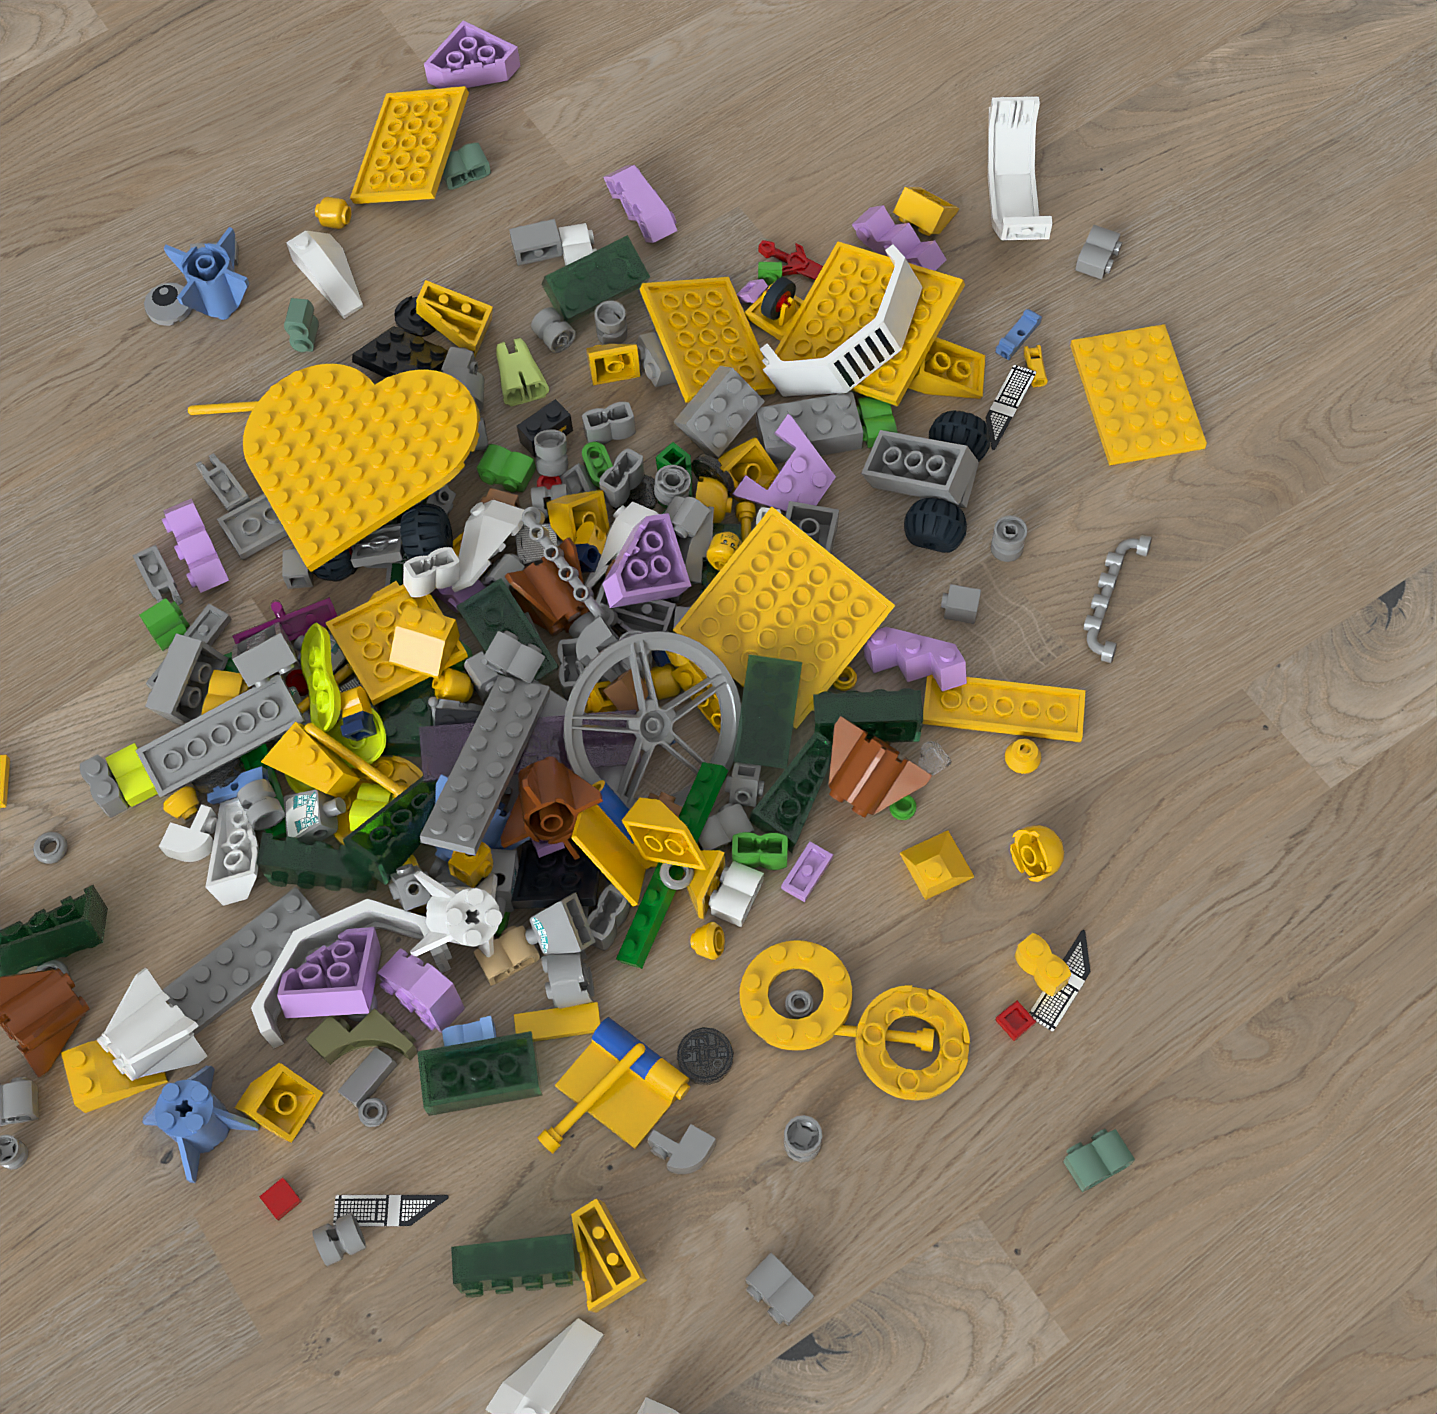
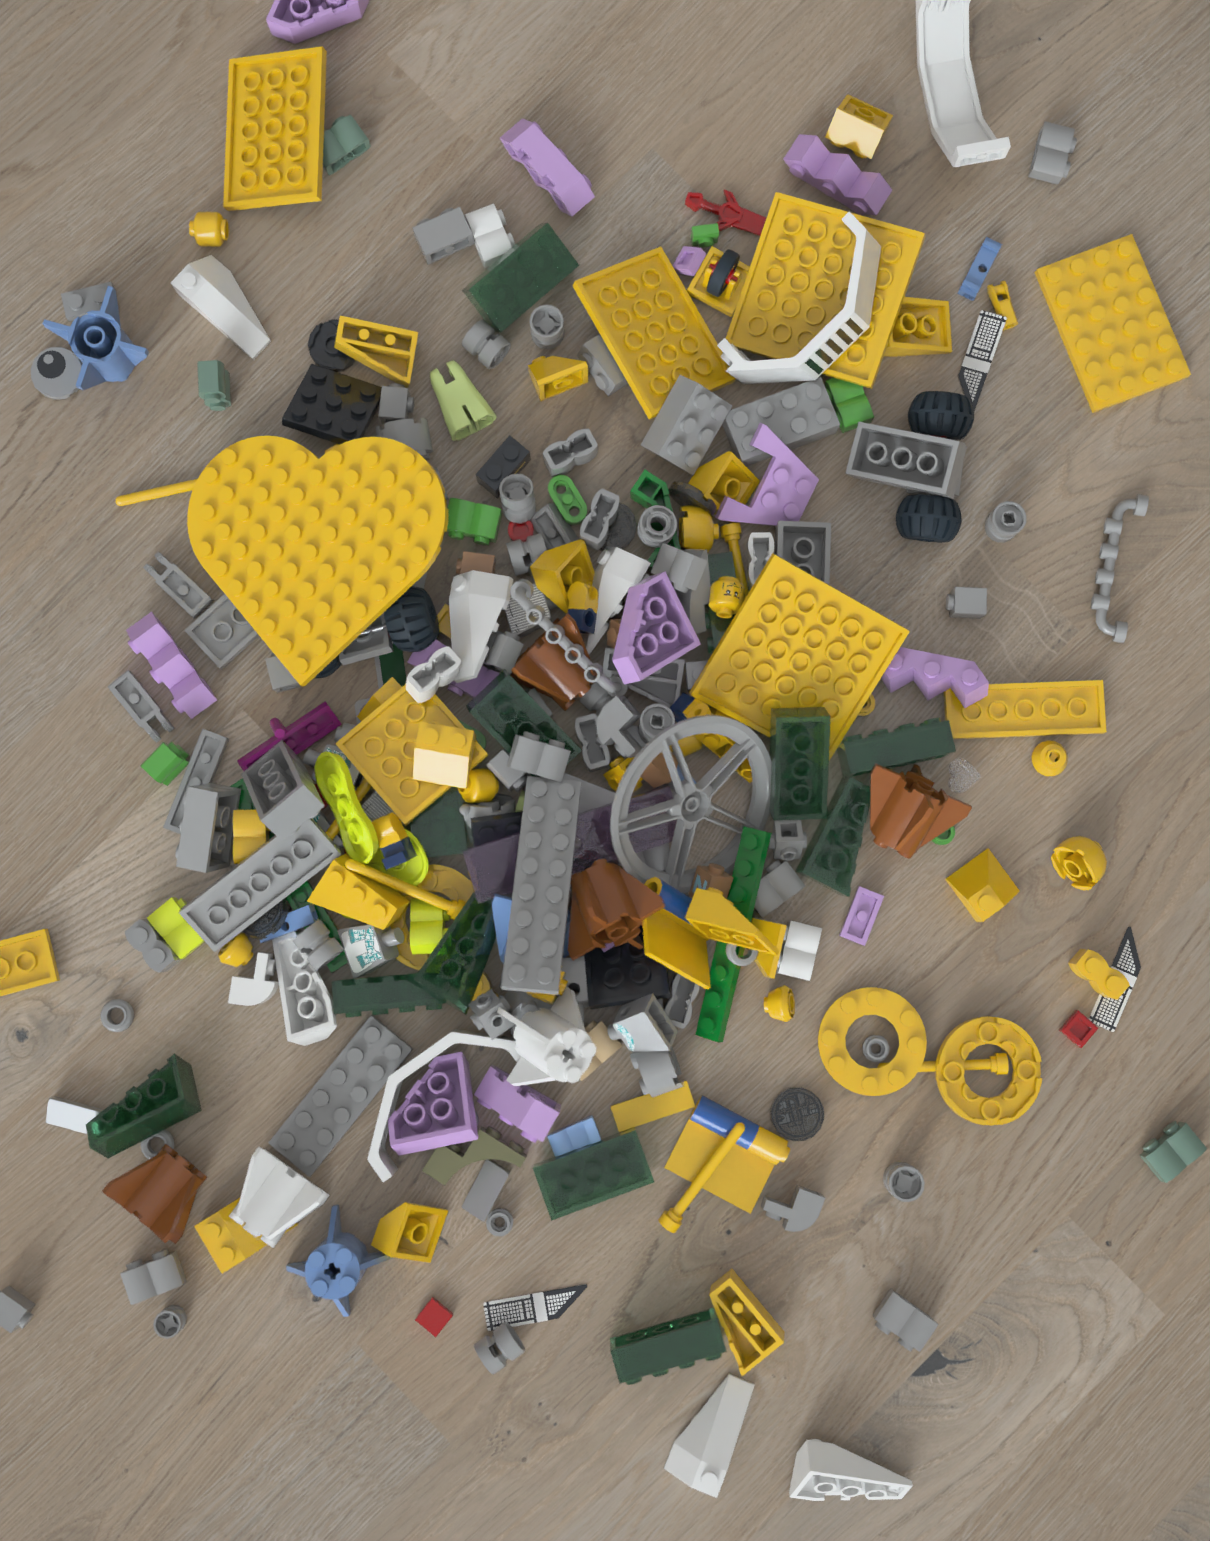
camera: 15 degrees left, 20 degrees up
bright green brick [732,832,788,870] -> none

